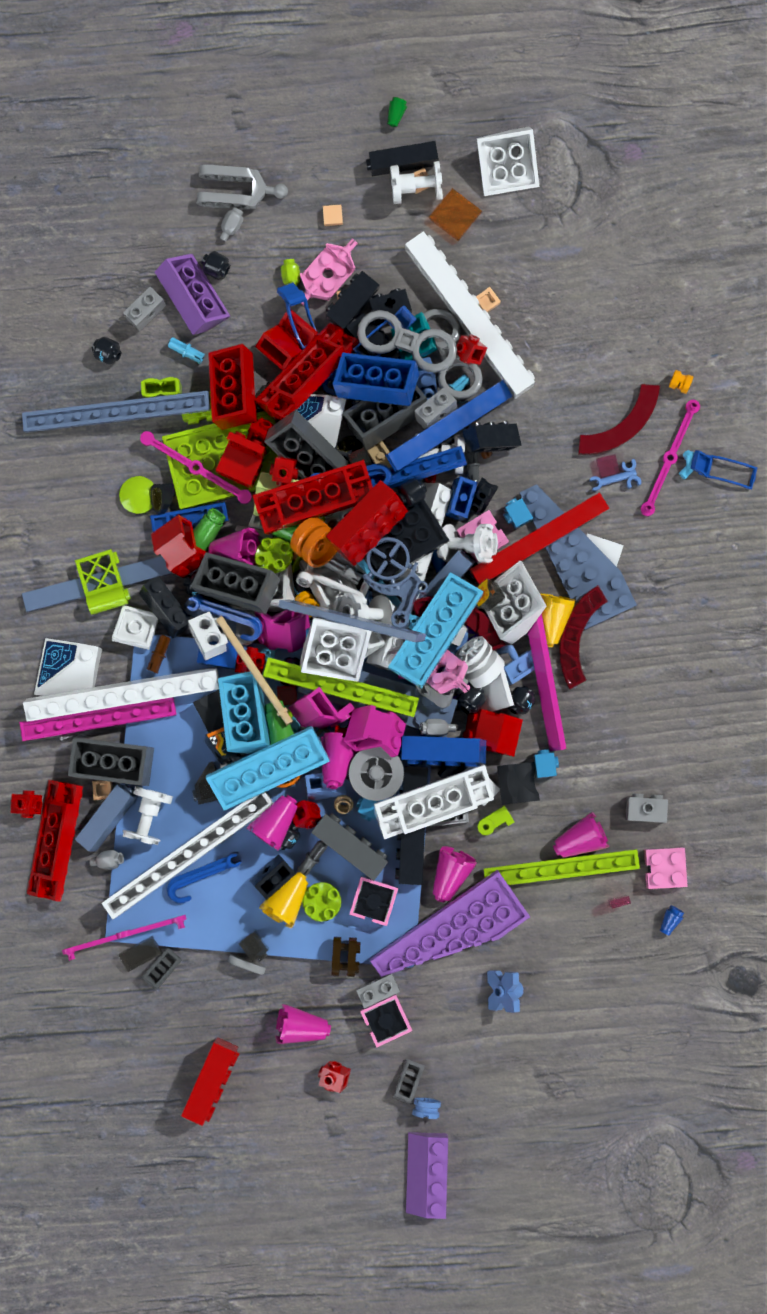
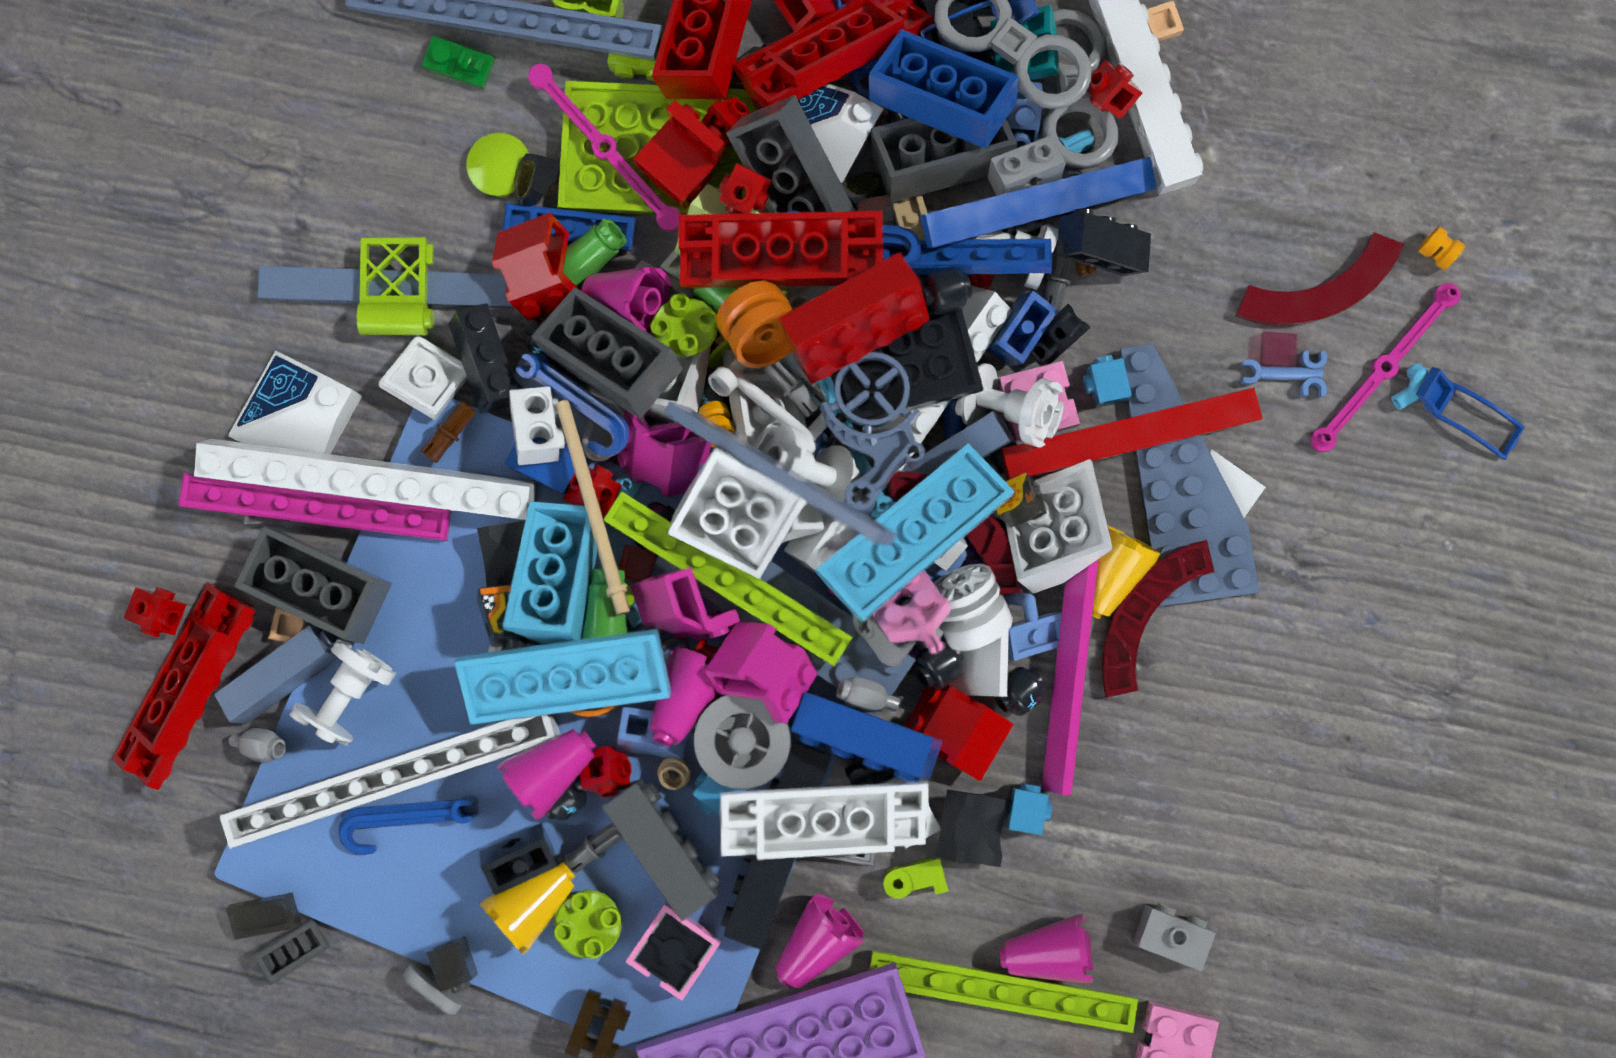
camera: 15 degrees right, 0 degrees up
dark pink piece [62,915,187,961] -> none
clear smoke slope [192,761,218,805] -> none
none -> green plate [422,36,495,90]

